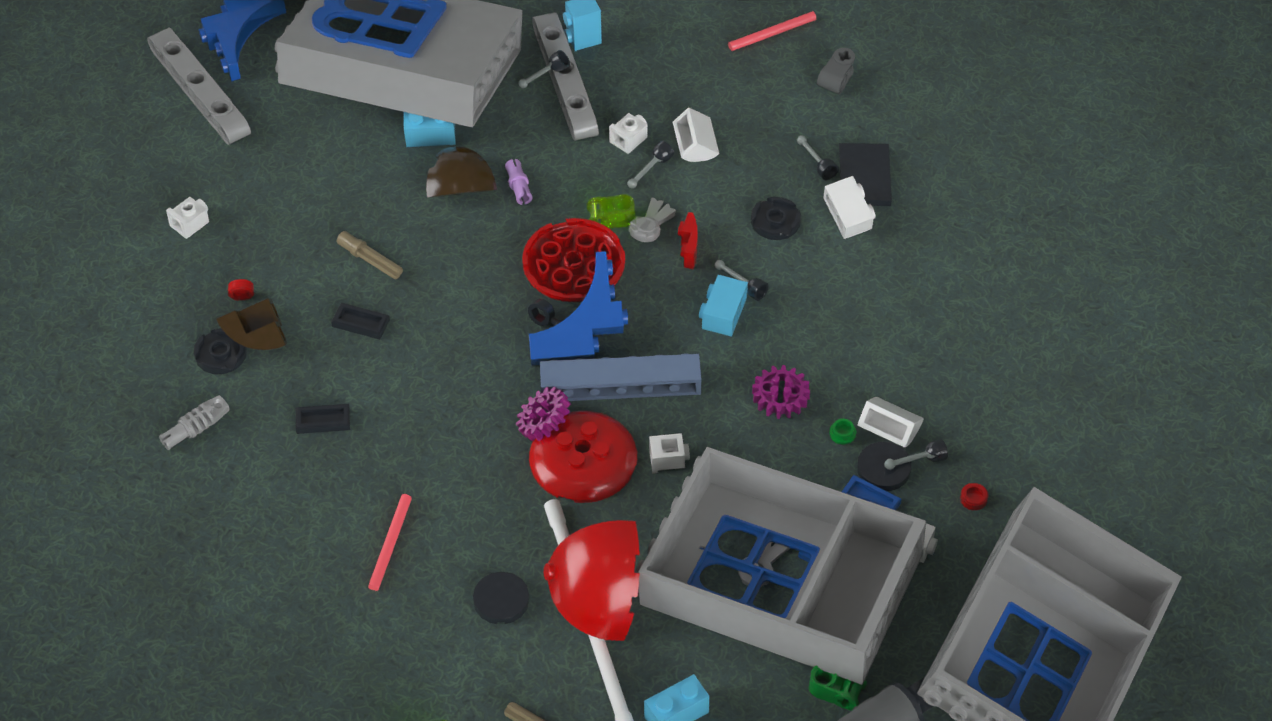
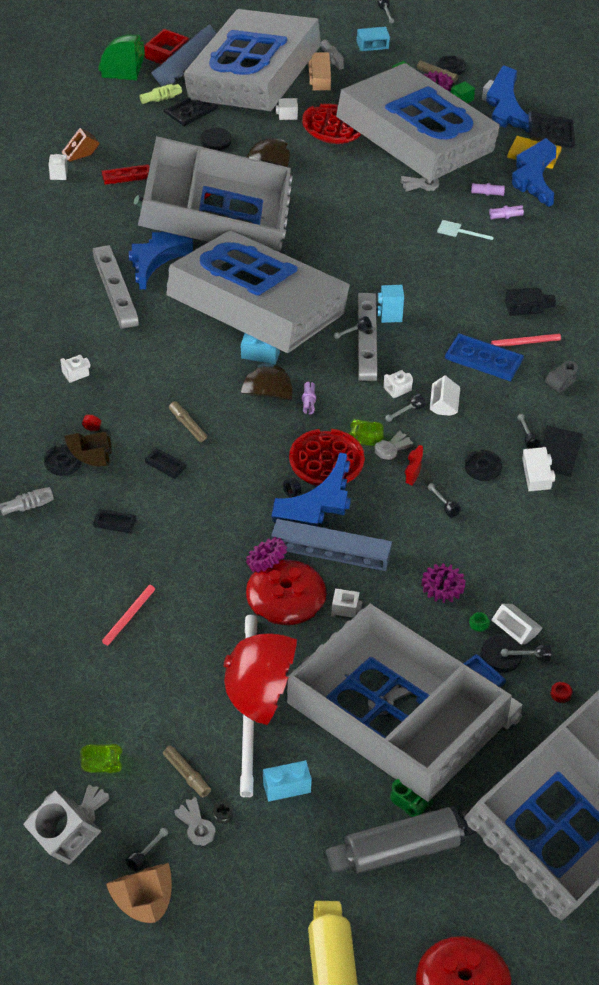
camera: 15 degrees right, 5 degrees down
black tile [473,572,529,624] -> none
medium azure brick [699,275,748,337] -> none
none -> blue tile [445,334,524,381]

